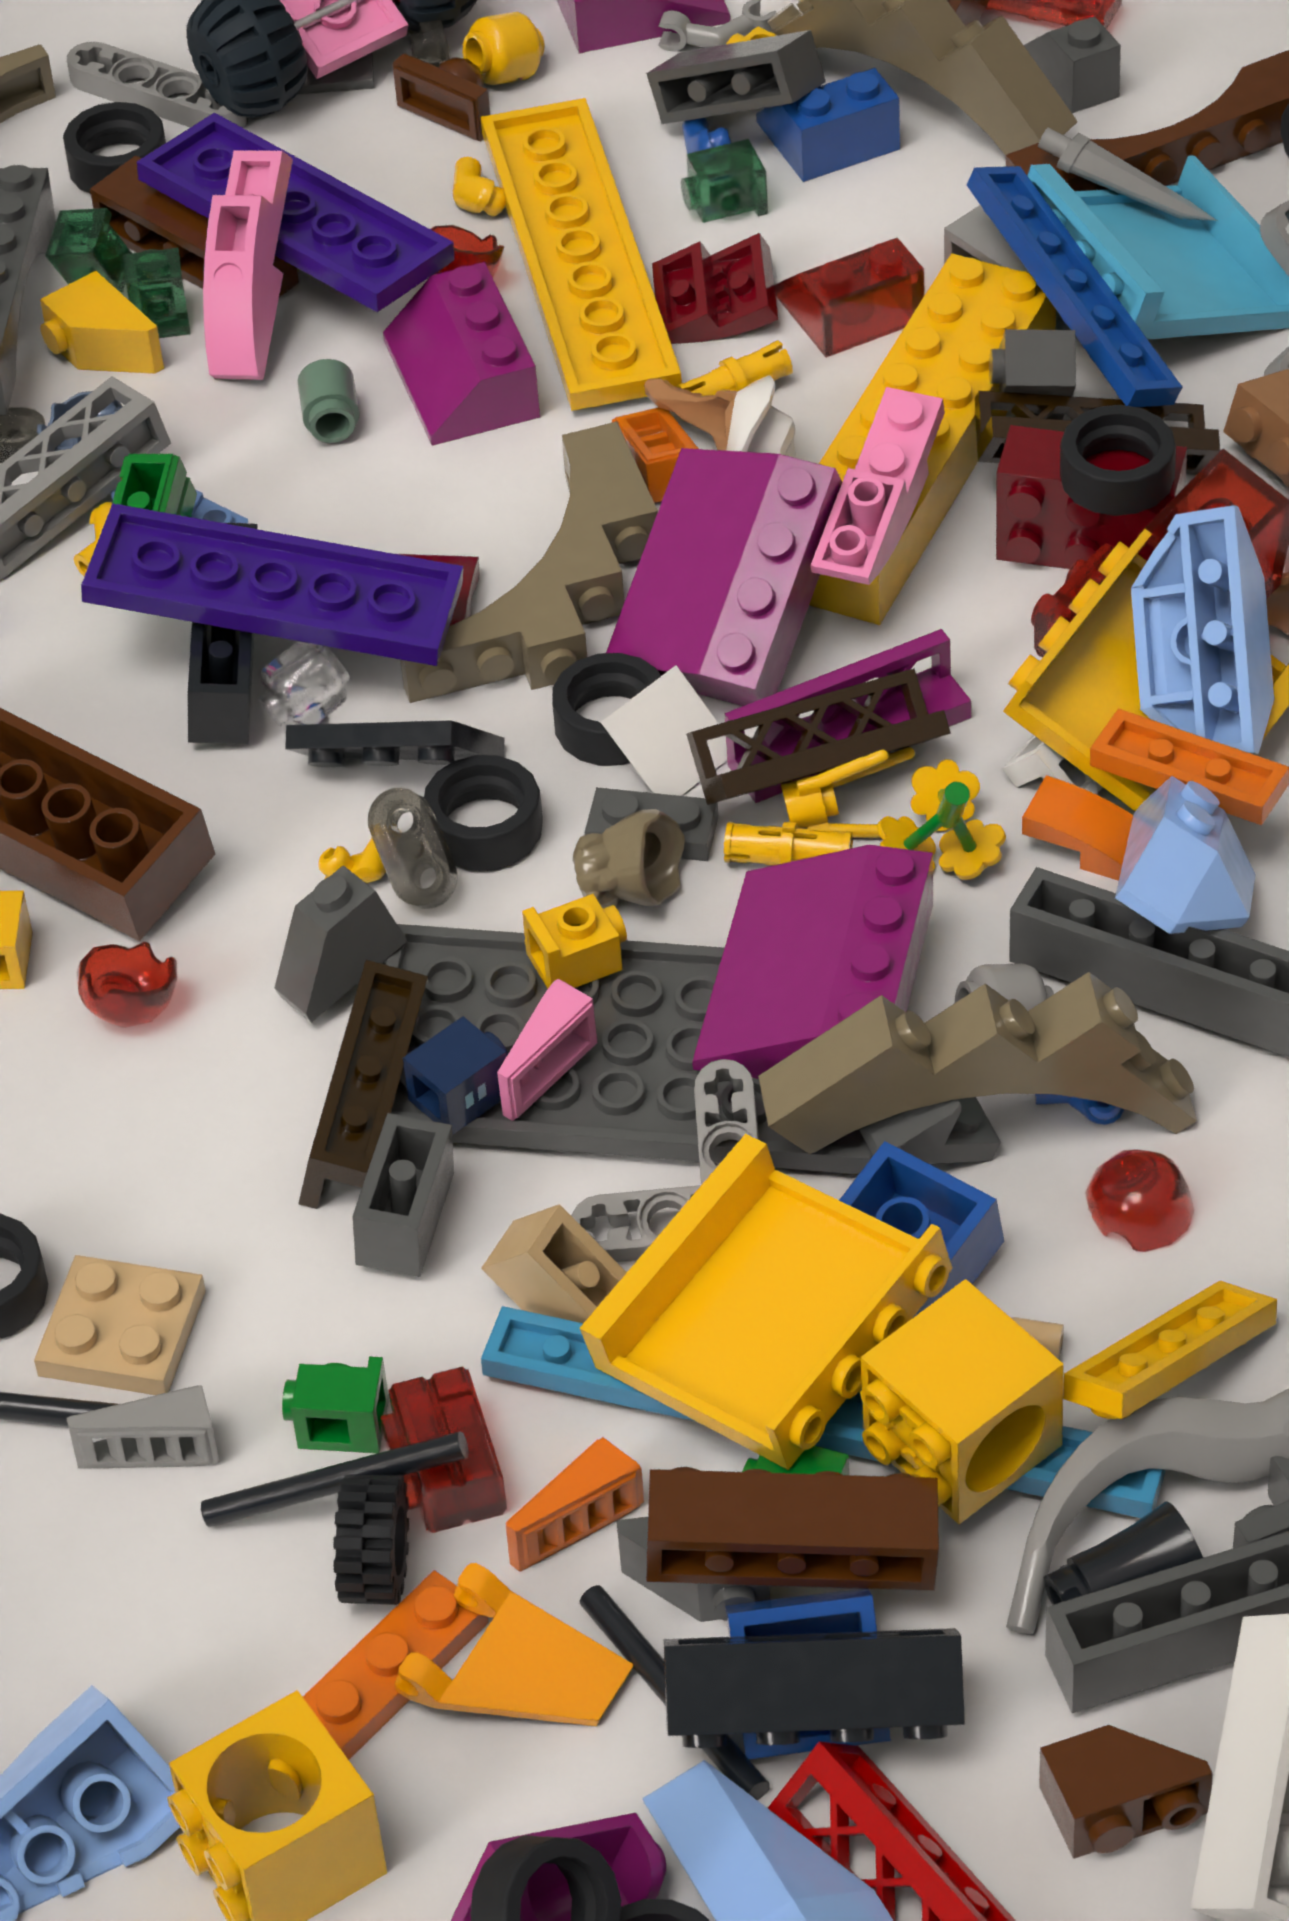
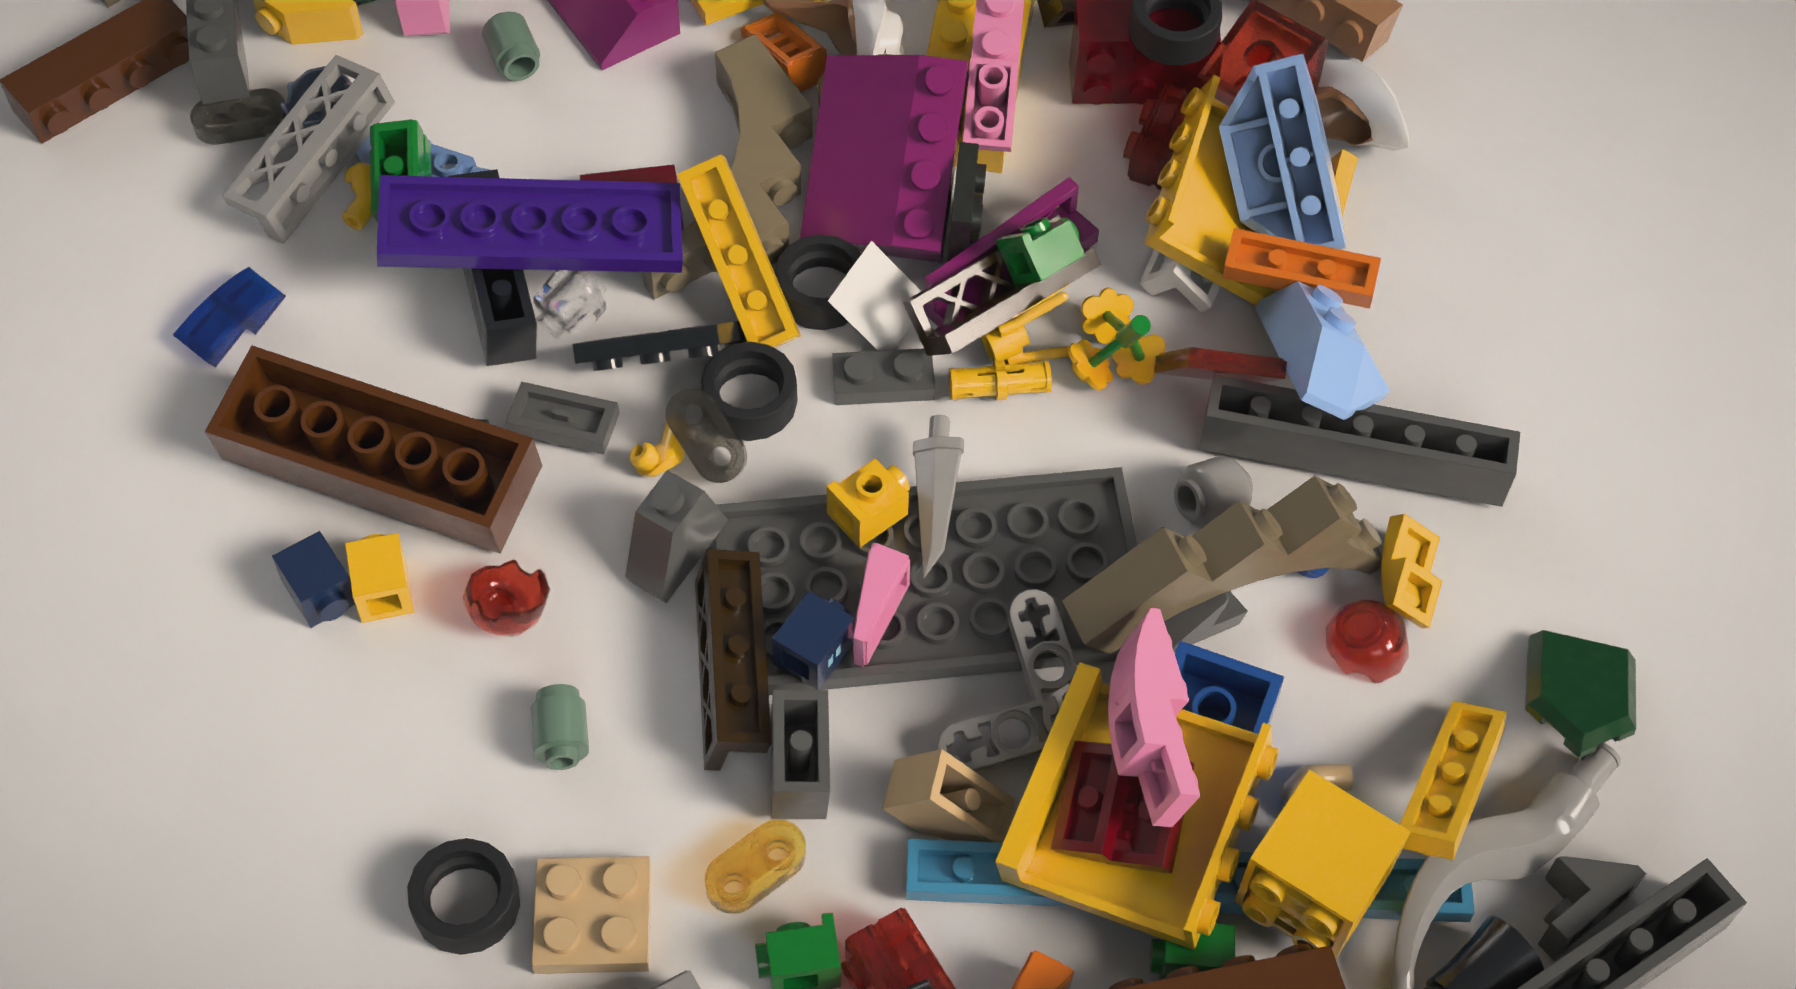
camera: 20 degrees left, 10 degrees up
dark tan hair [572,809,685,908] -> none
magenta slope [692,845,933,1079] -> none
orange slope [1022,775,1133,881] -> none
none -> dark grey plate [505,381,619,455]
none -> sand green brick [531,684,589,770]
none -> yellow plate [677,154,802,348]
none -> clear yellow plate [704,820,806,914]
none -> light grey bar [913,415,964,579]
none -> pearl dark grey plate [947,142,987,262]
none -> brick [995,217,1085,285]
none -> dark red slope [1051,741,1195,874]
none -> bright pink slope [1108,608,1201,827]
none -> clear red tile [1154,347,1287,383]
none -> yellow slope [1381,514,1442,629]

